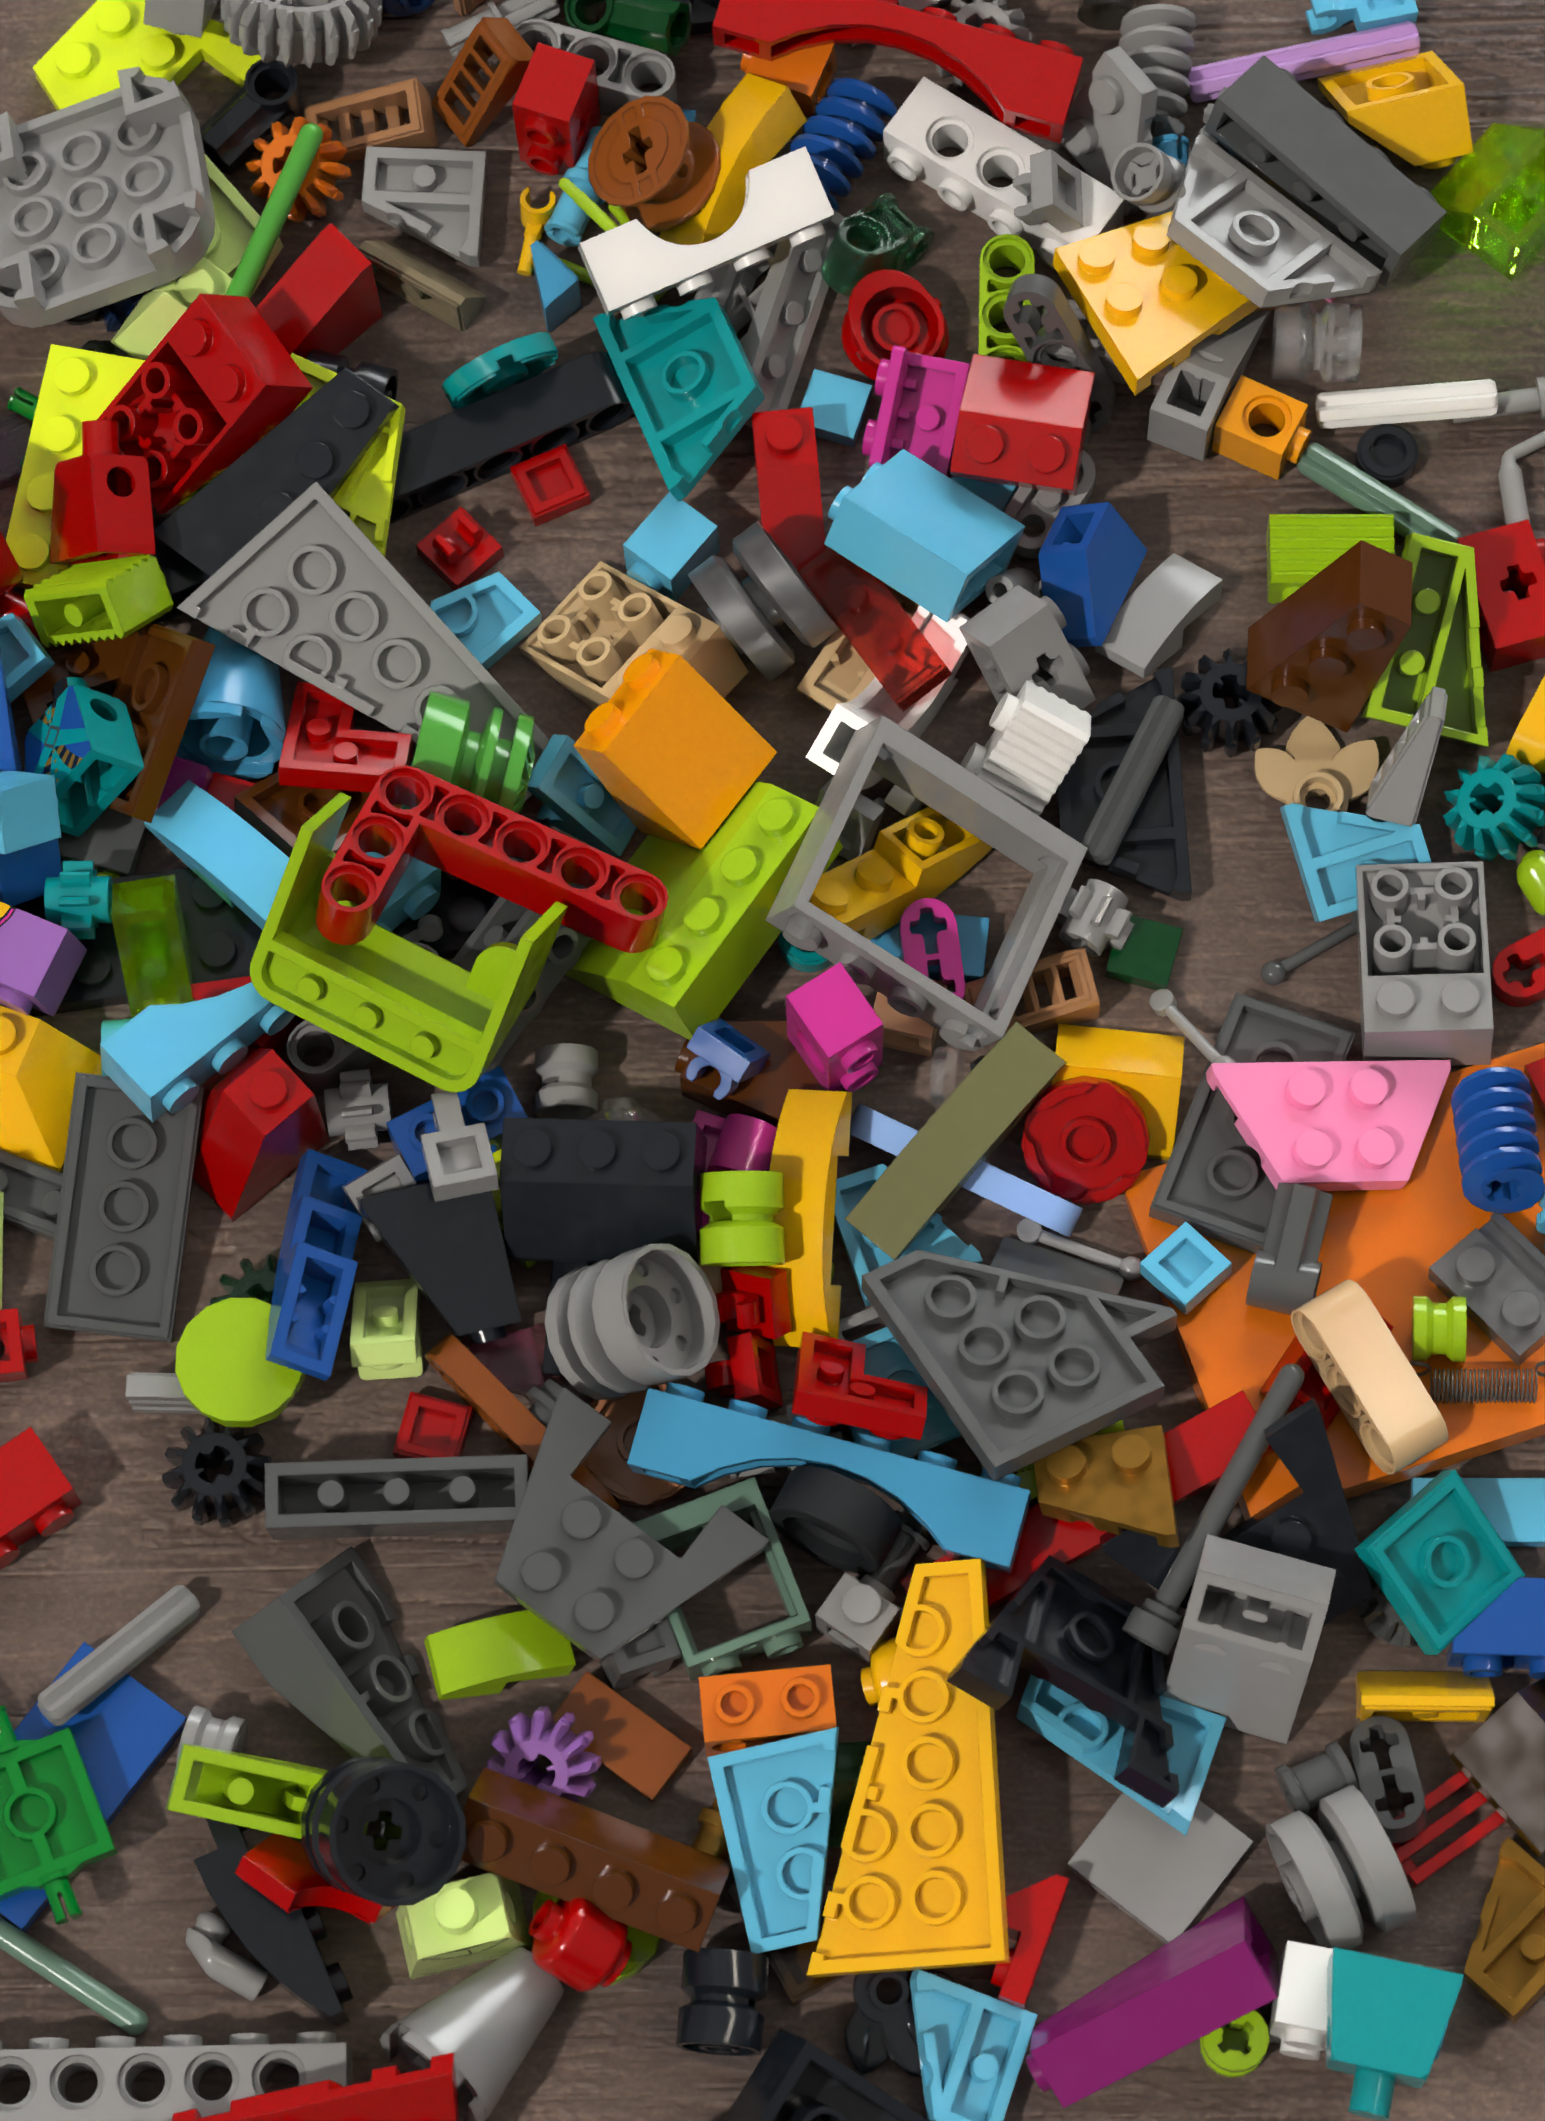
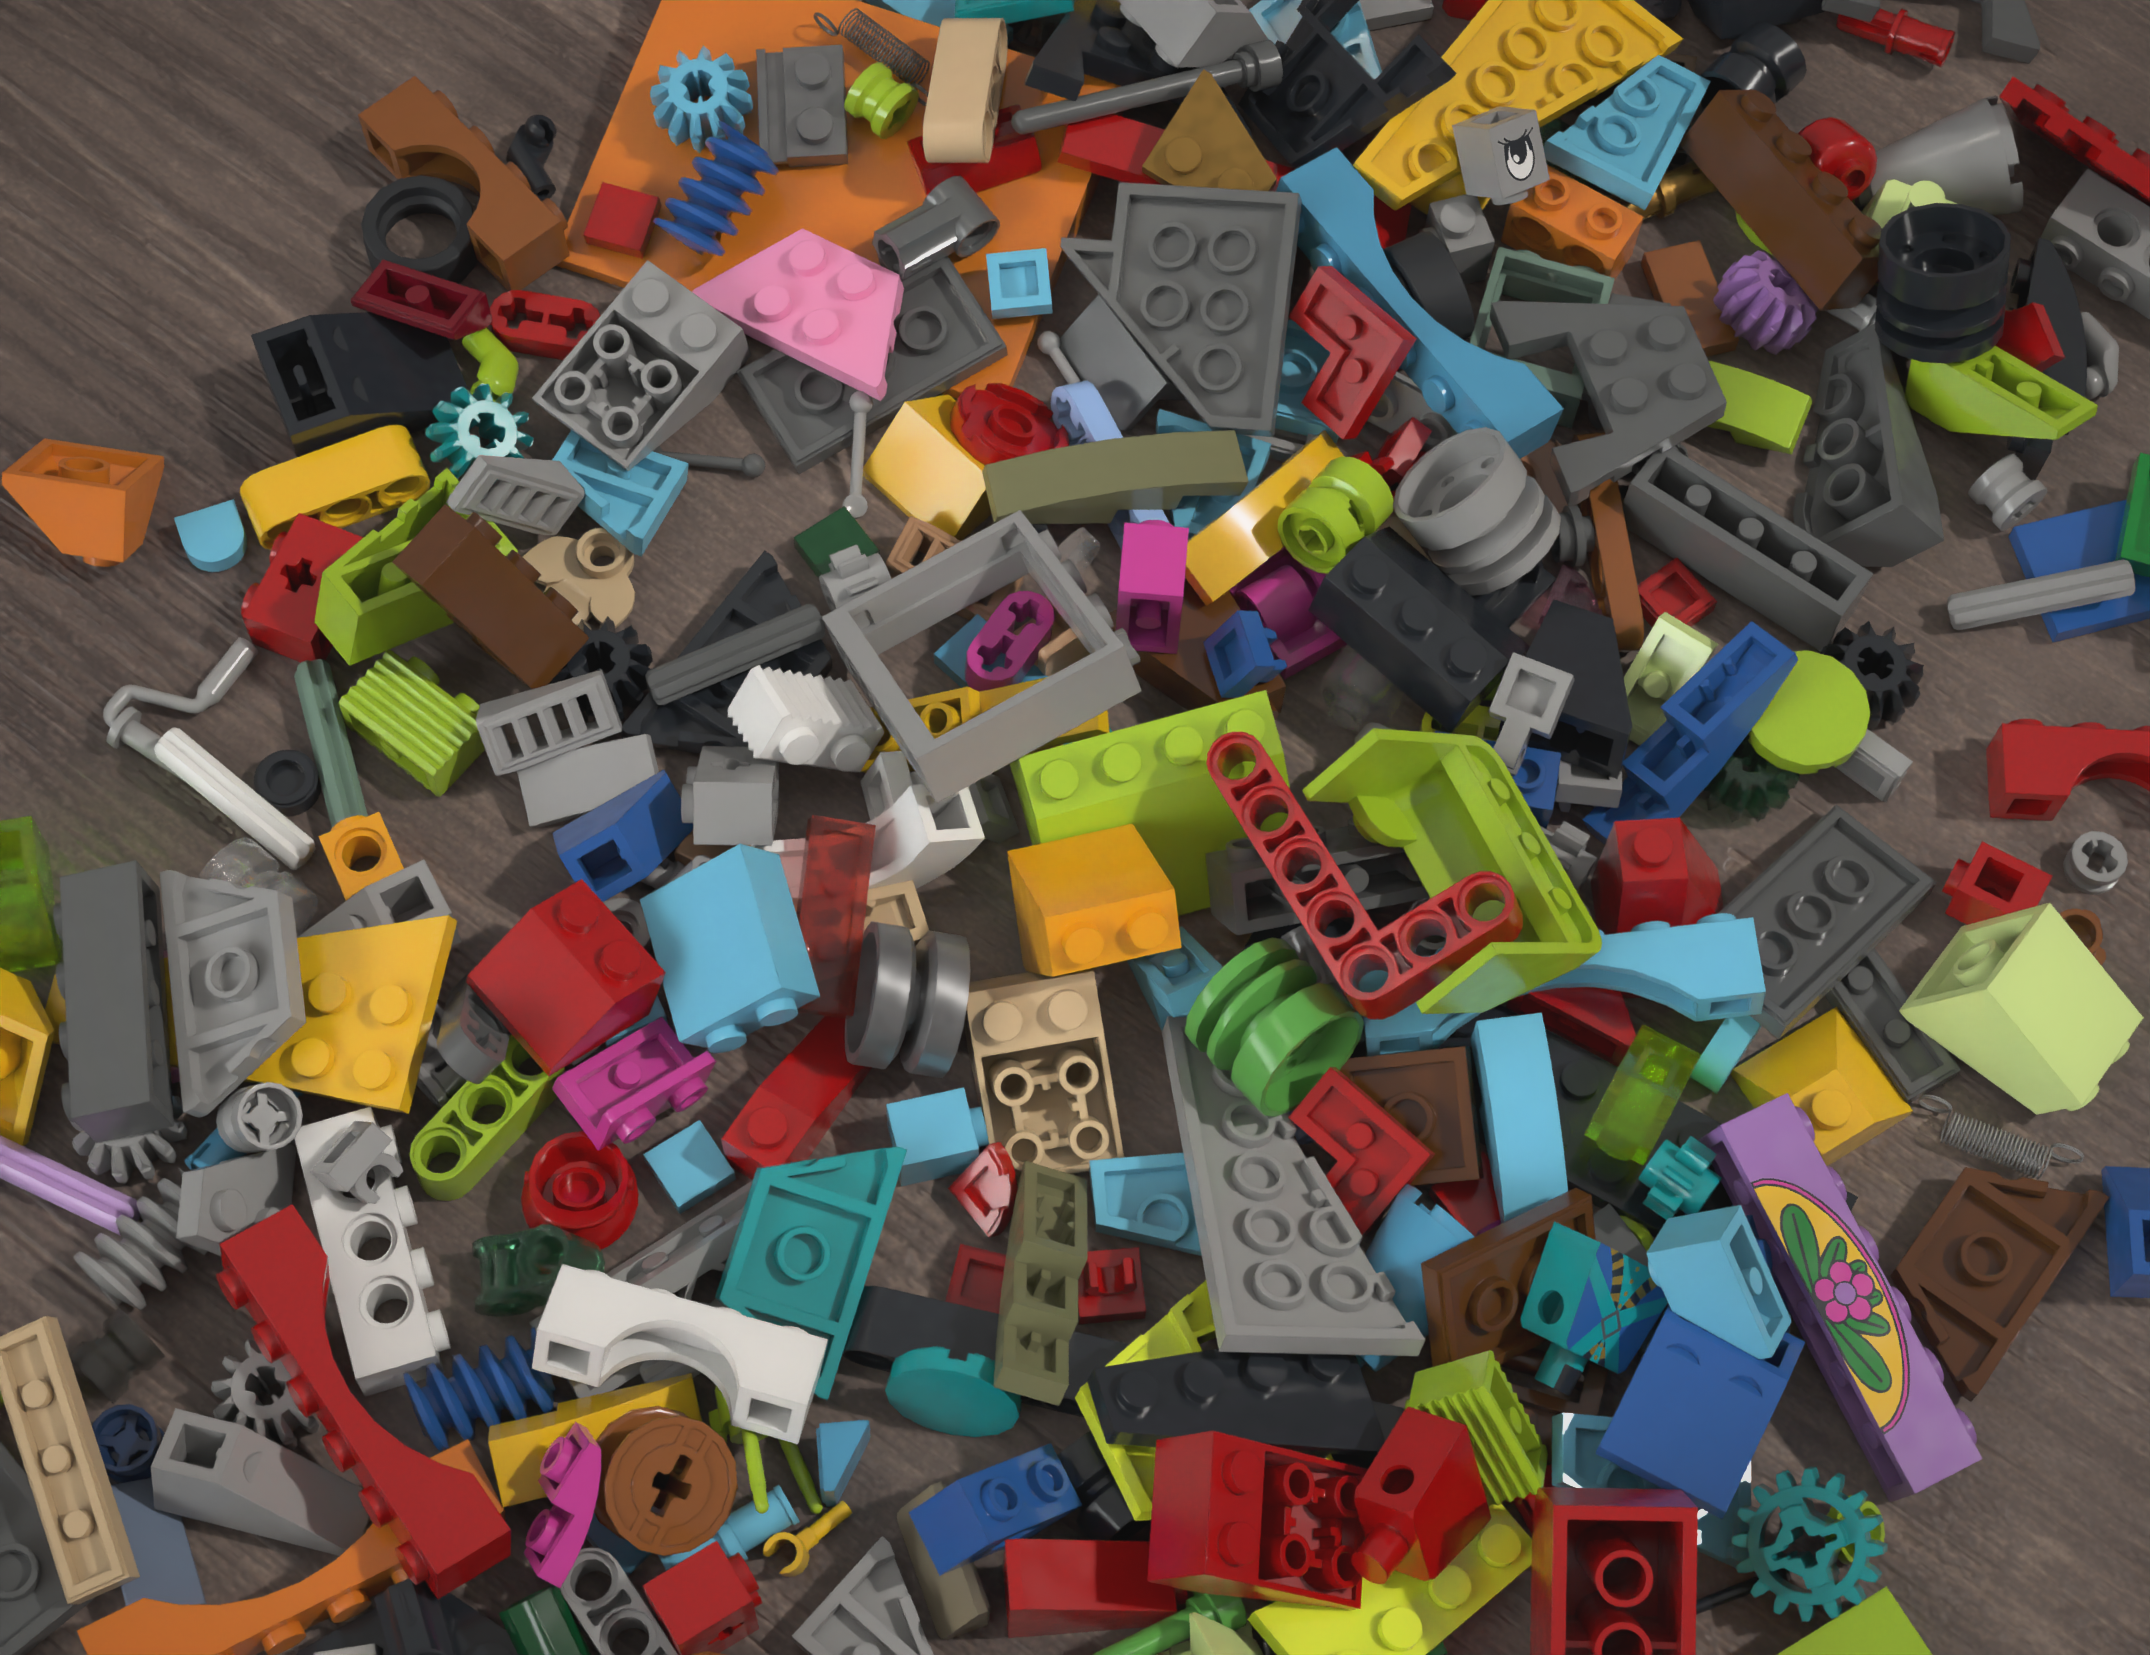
camera: 150 degrees left, 5 degrees down
none -> light grey slope [476,670,622,776]
none -> dark pink slope [524,1421,601,1588]
none -> blue brick [908,1443,1082,1576]
none -> tile [948,1142,1017,1238]
none -> olive slope [994,1161,1088,1406]
none -> light grey brick [1452,106,1550,205]

